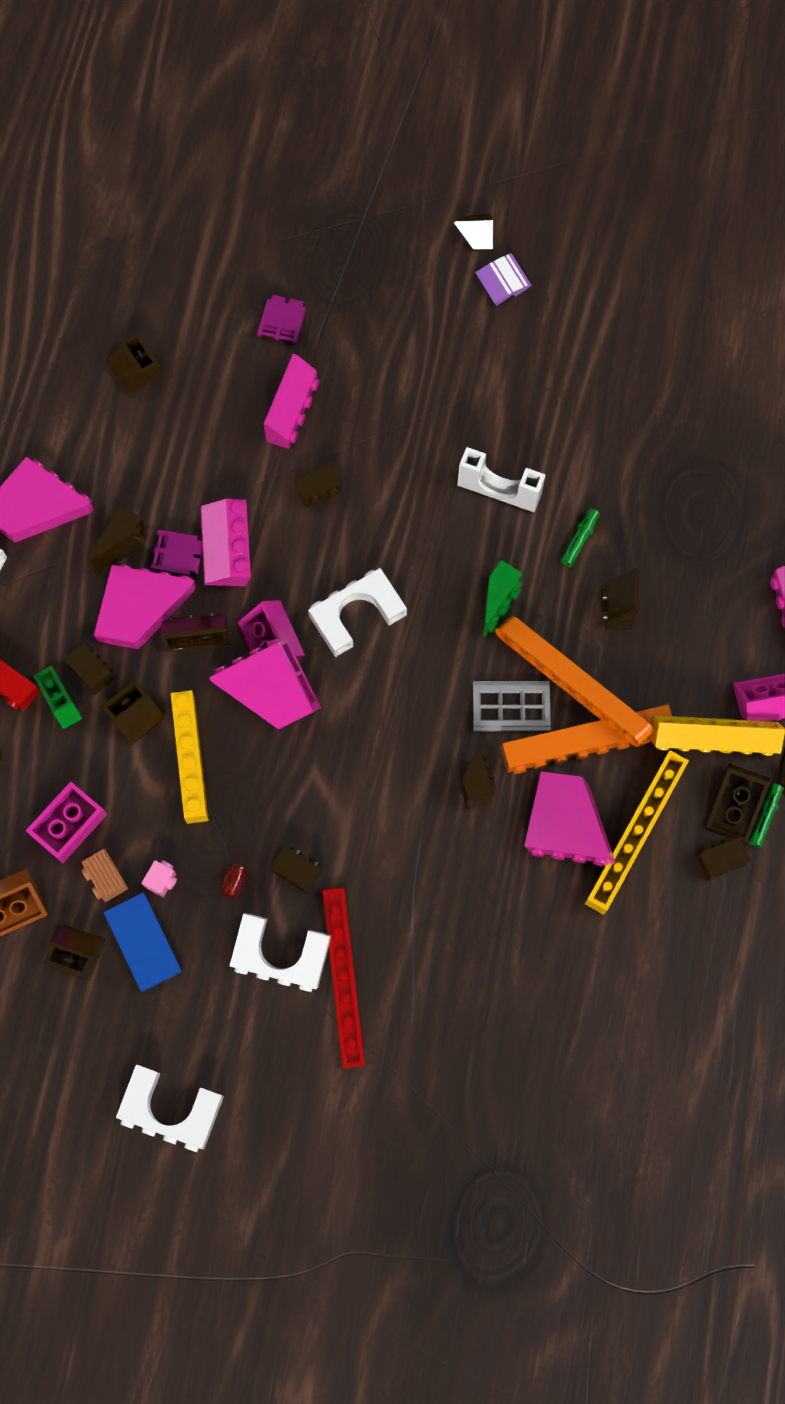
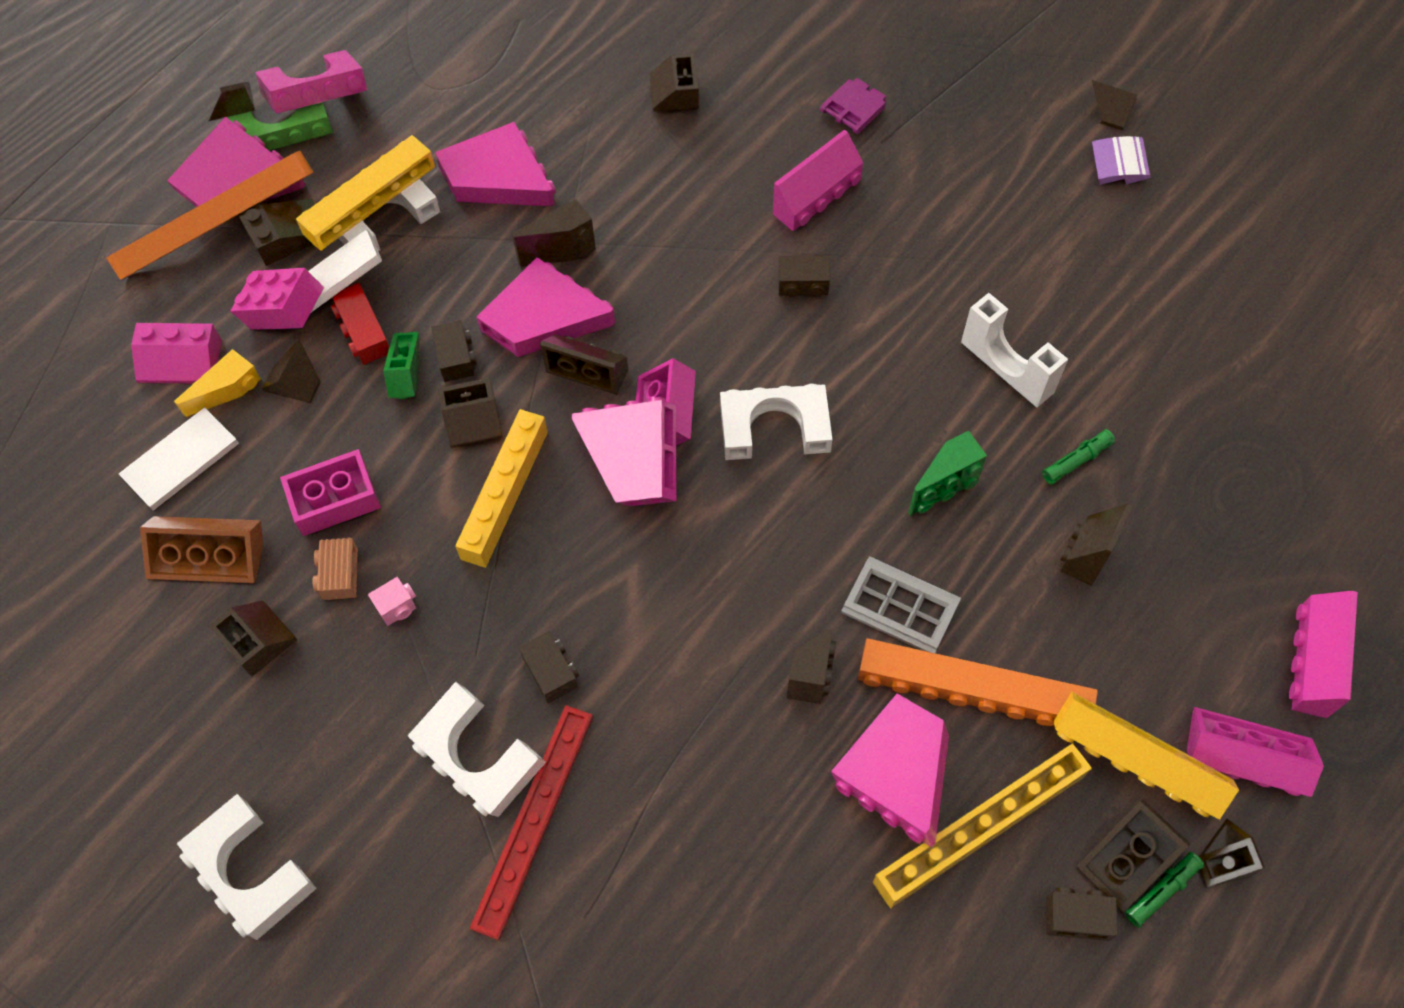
camera: 30 degrees right, 10 degrees down
blue tile [104,892,182,992] -> none
magenta plate [149,530,203,577] -> none
dark pink slope [200,499,251,586] -> none
clear red brick [220,865,248,899] -> none
orange beam [495,615,653,747] -> none

